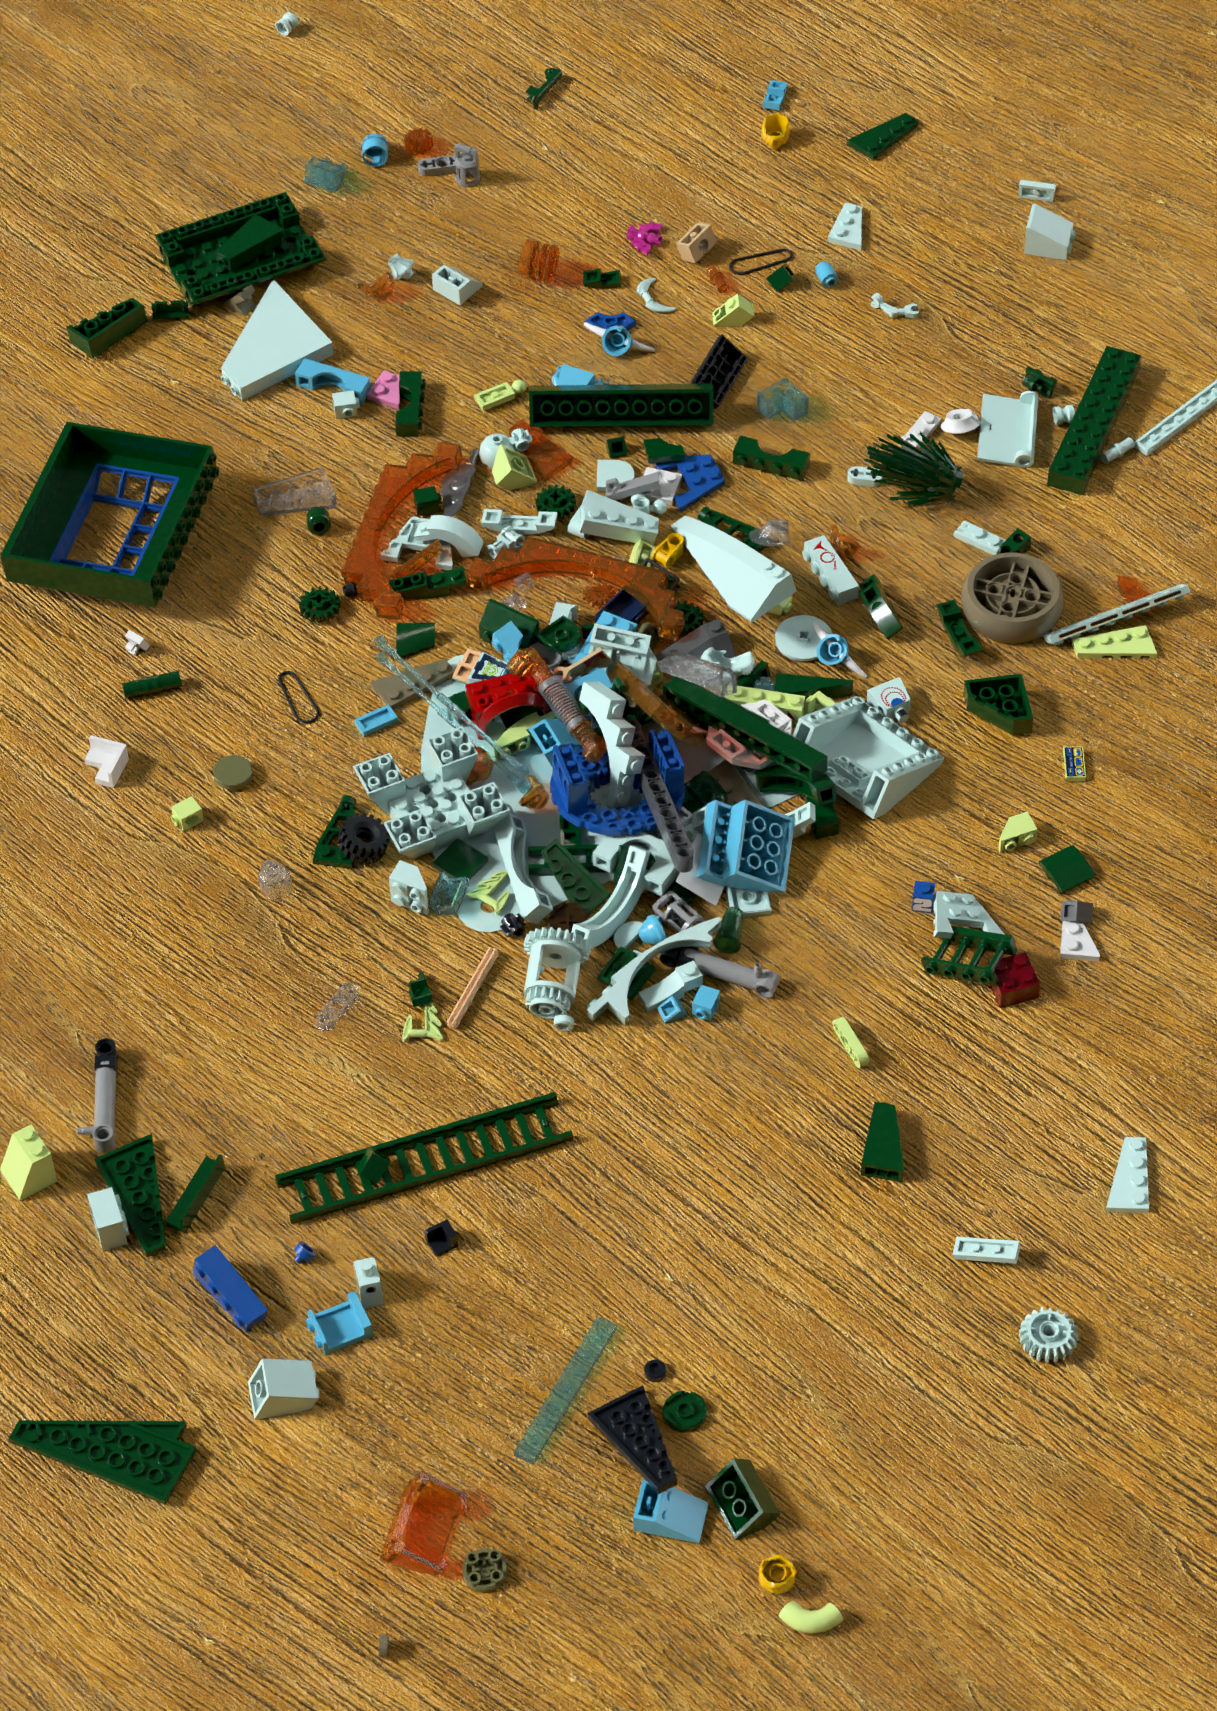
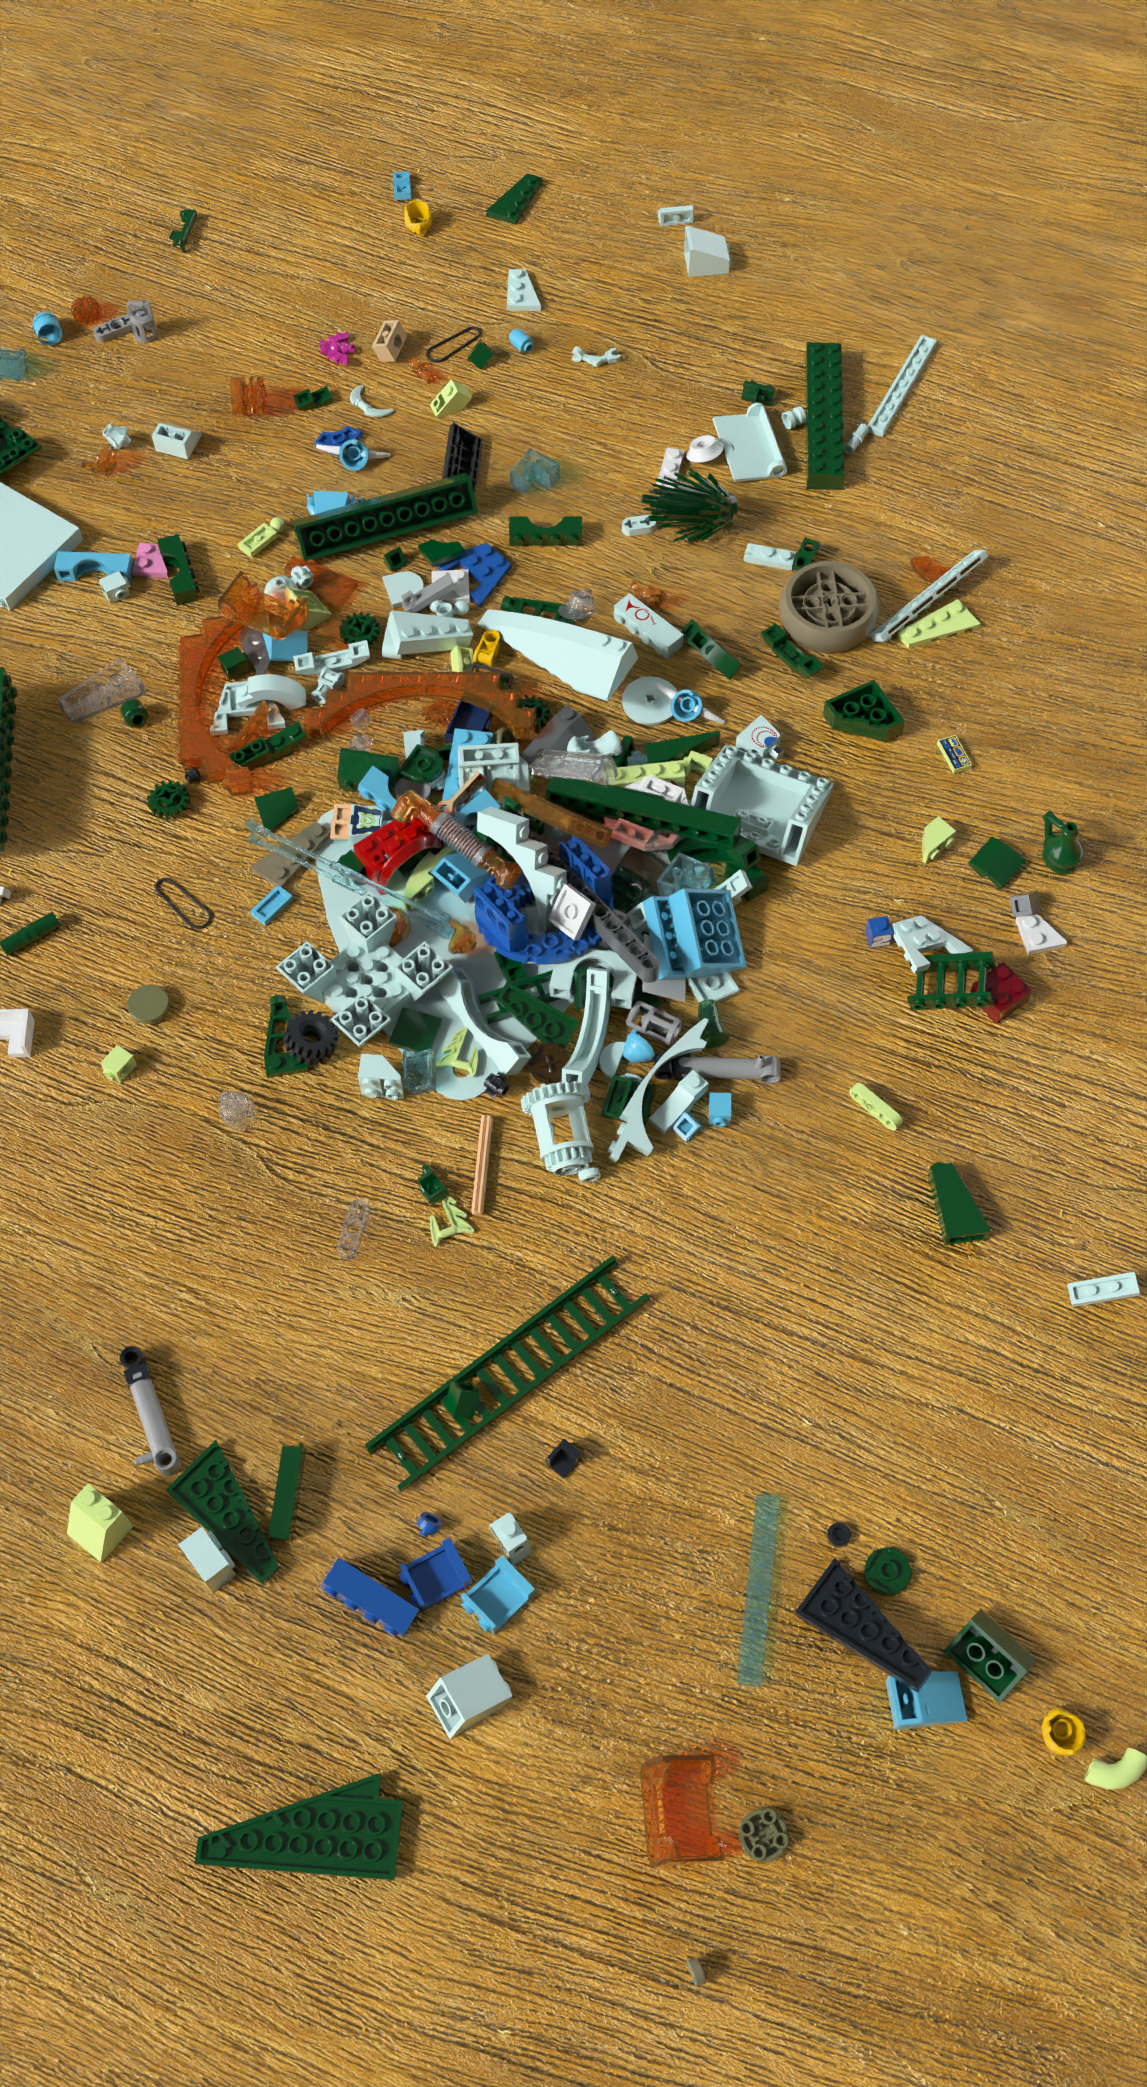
camera: 20 degrees left, 10 degrees up
none -> clear orange windscreen [218,571,308,640]
none -> medium azure slope [262,629,308,661]
none -> blue panel [398,1537,473,1612]
none -> white plate [548,883,596,940]
none -> clear light blue brick [656,852,716,897]
none -> dark green piece [1042,811,1083,875]

